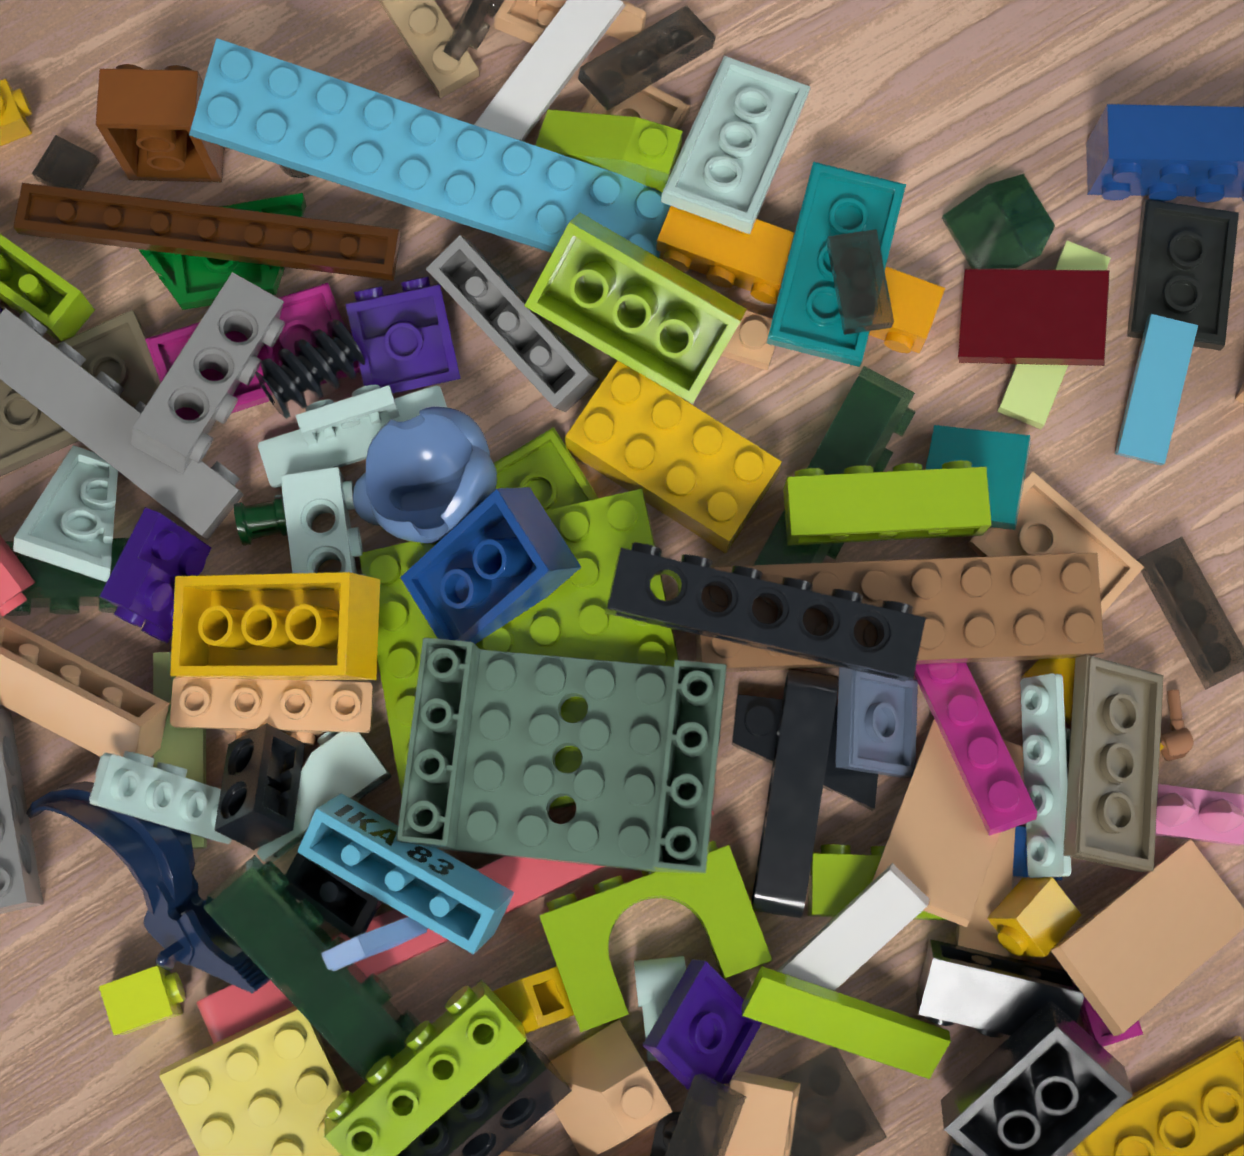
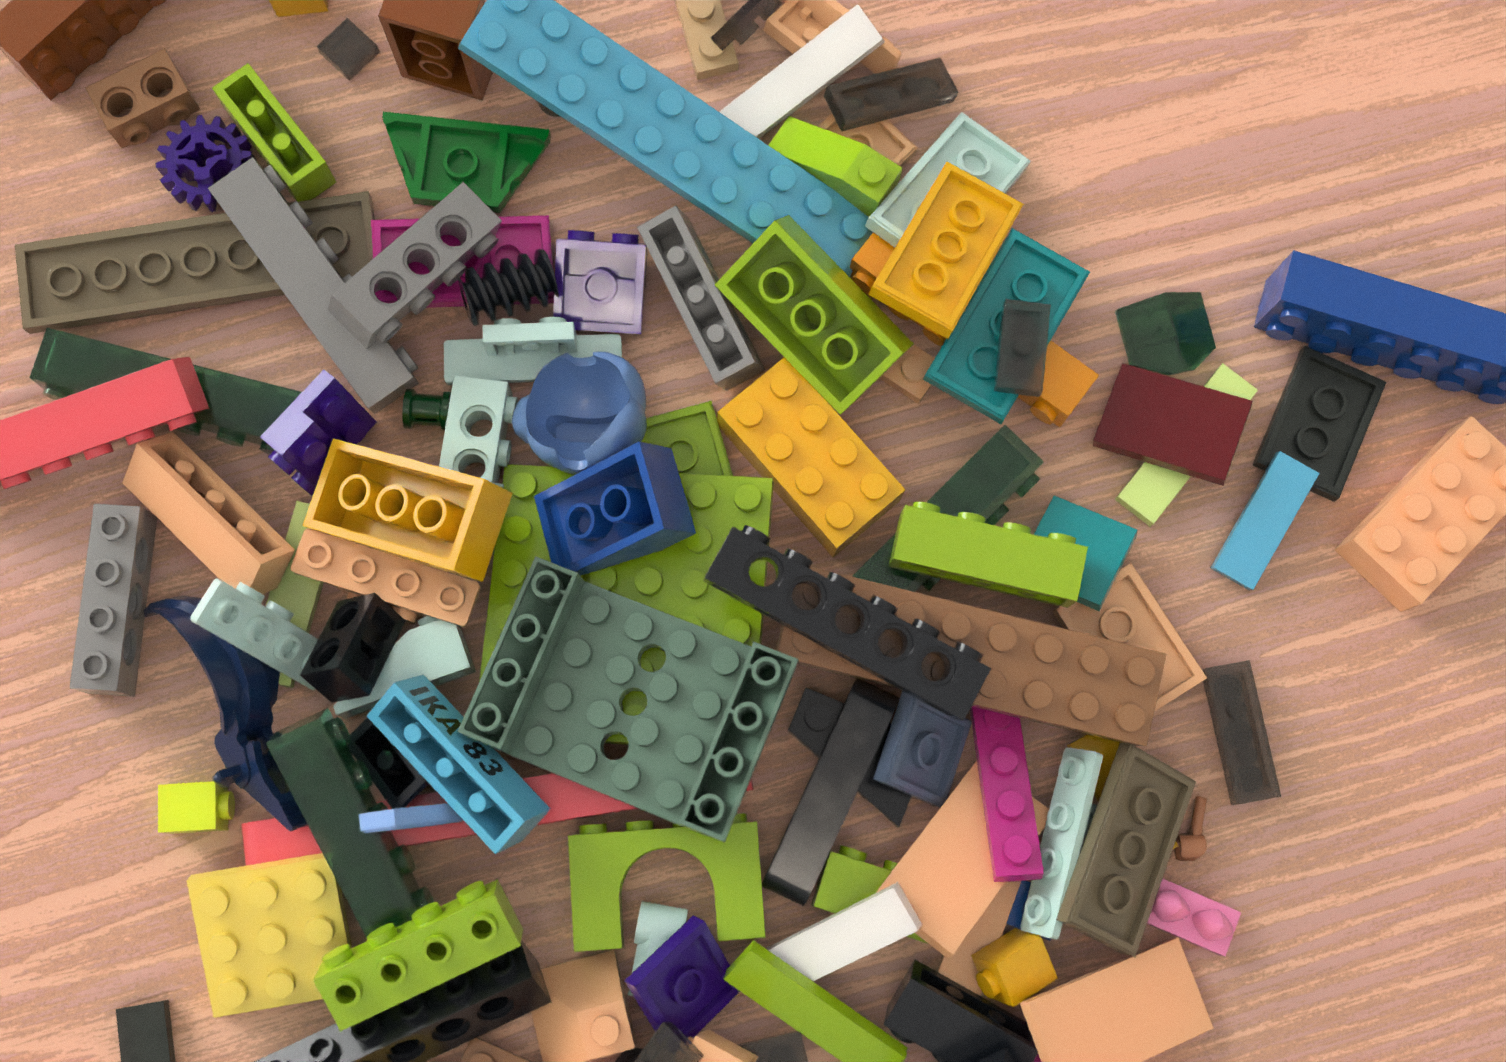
camera: 10 degrees right, 0 degrees up
reddish brown plate [13,183,401,281] -> none
light aqua wing [13,445,118,582] -> none
yellow brick [493,967,574,1034] -> none
none -> yellow tile [868,162,1024,339]

